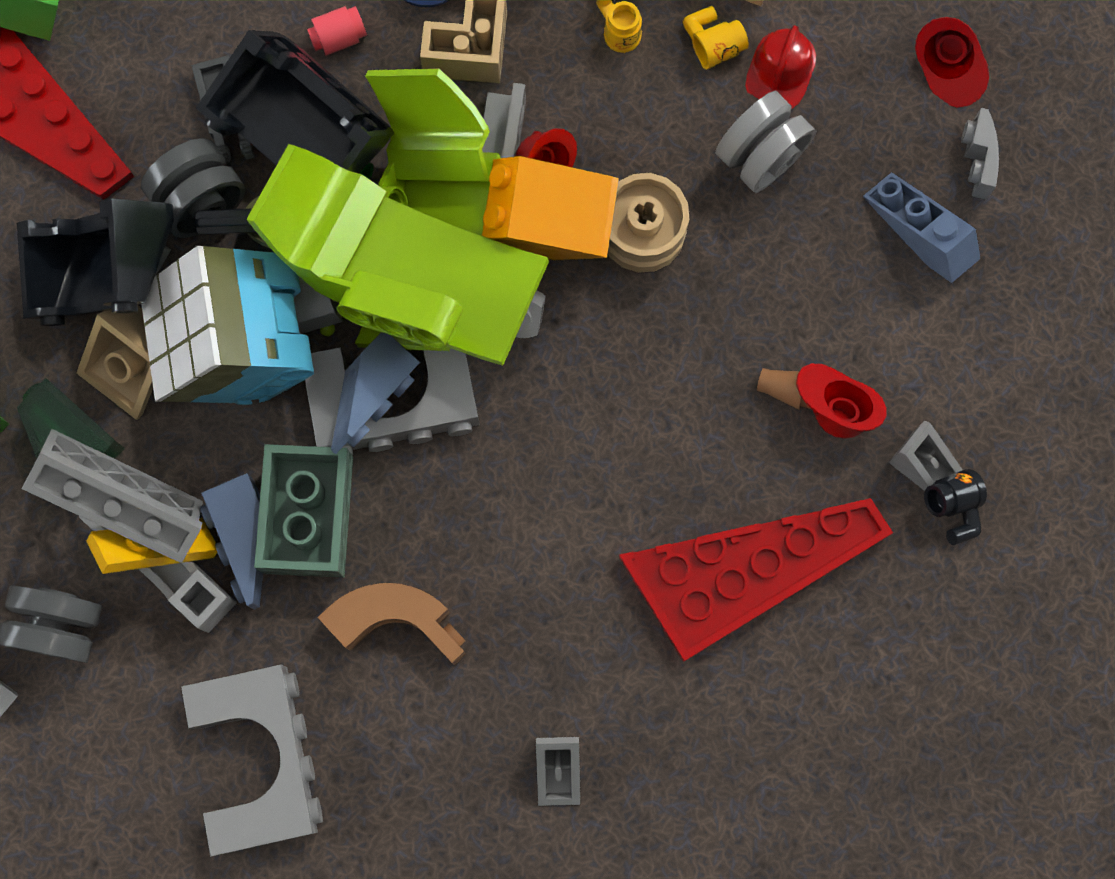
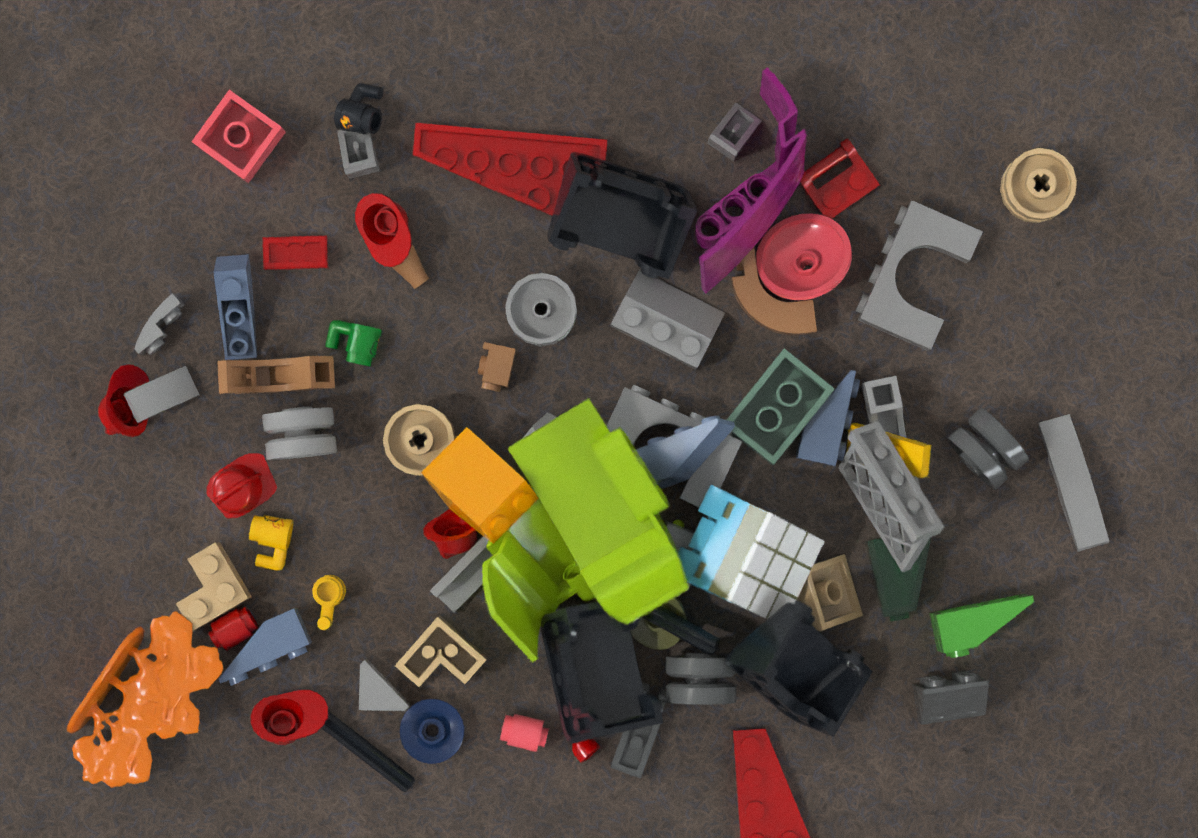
camera: 140 degrees left, 10 degrees up
none -> light grey slope [124,366,200,423]
none -> coral brick [192,89,286,184]
none -> medium nougat arch [217,356,335,394]
none -> red plate [262,236,329,270]
none -> green piece [325,320,382,367]
none -> medium nougat brick [478,342,516,392]
none -> light grey wheel [505,273,577,347]
none -> black windscreen [547,152,697,279]
none -> light grey slope [610,269,725,370]
none -> magenta beam [695,67,806,293]
none -> coral dish [756,214,852,300]
none -> red plate [799,138,880,219]

